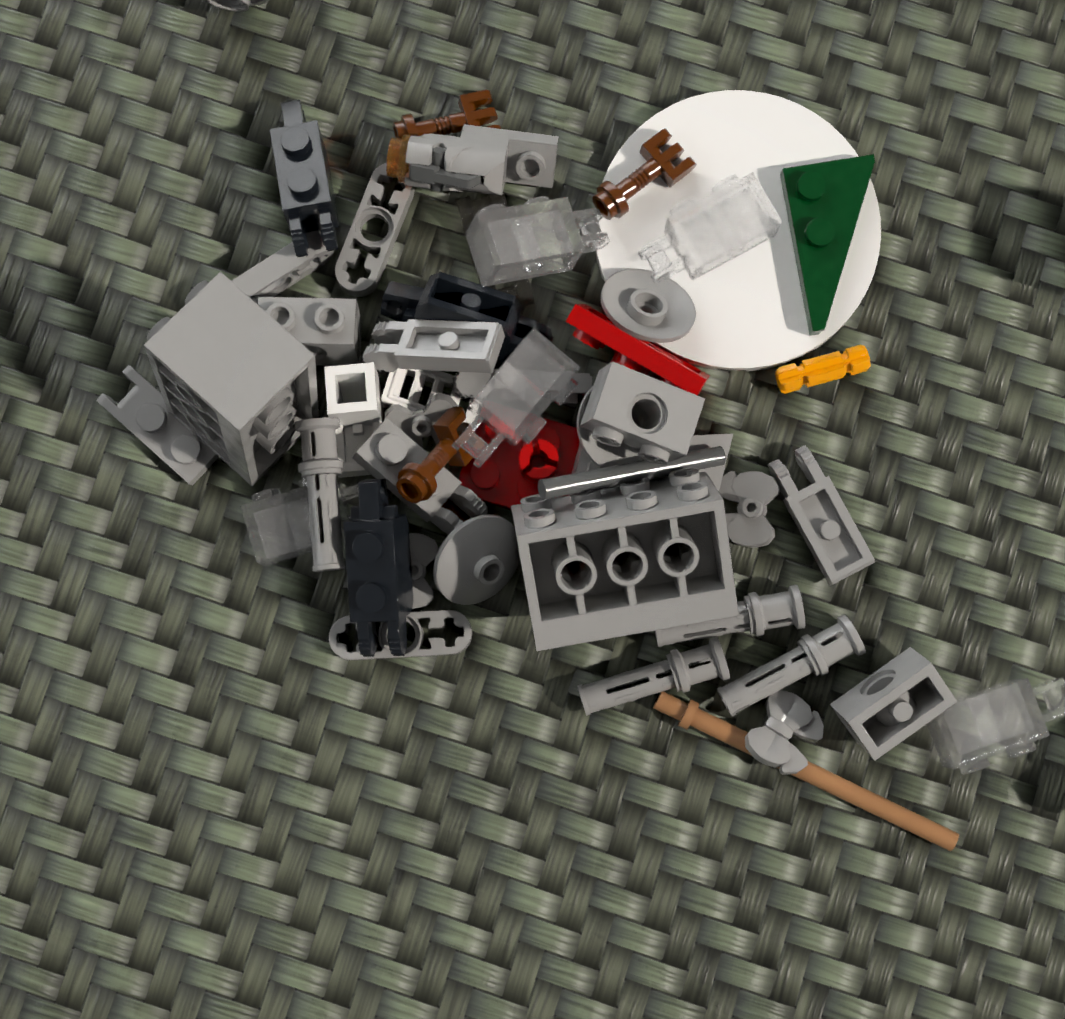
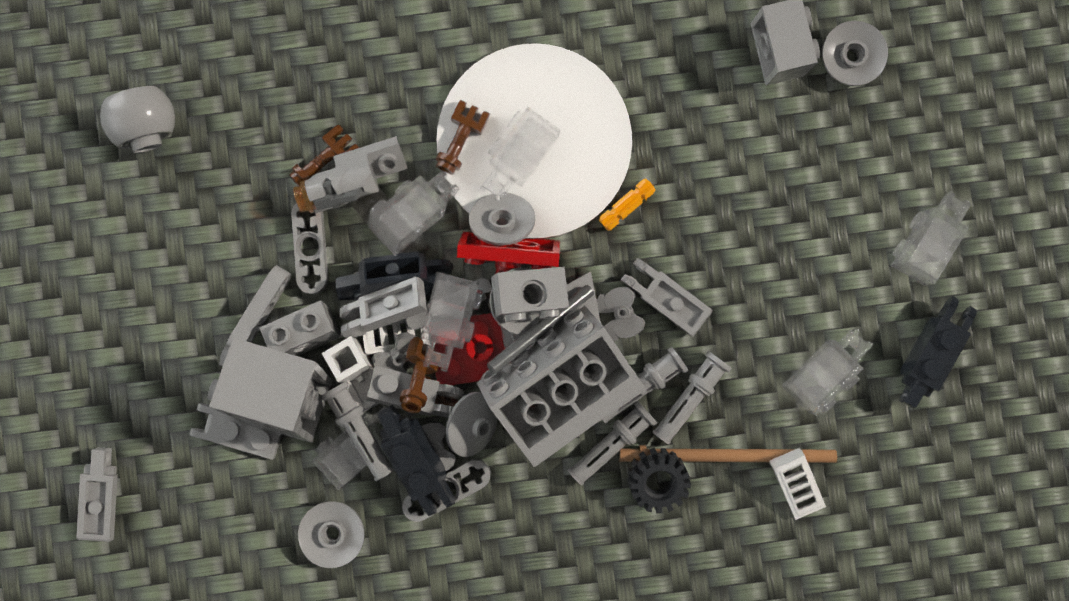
camera: 25 degrees left, 5 degrees up
hinge [270,99,339,258] -> none
light grey piece [745,690,824,775] -> none
dark green wing [780,154,875,336] -> none
light grey brick [830,647,957,761] -> none
none -> light grey dish [298,501,365,568]
none -> black tyre [627,448,691,513]
none -> white slope [769,448,826,520]

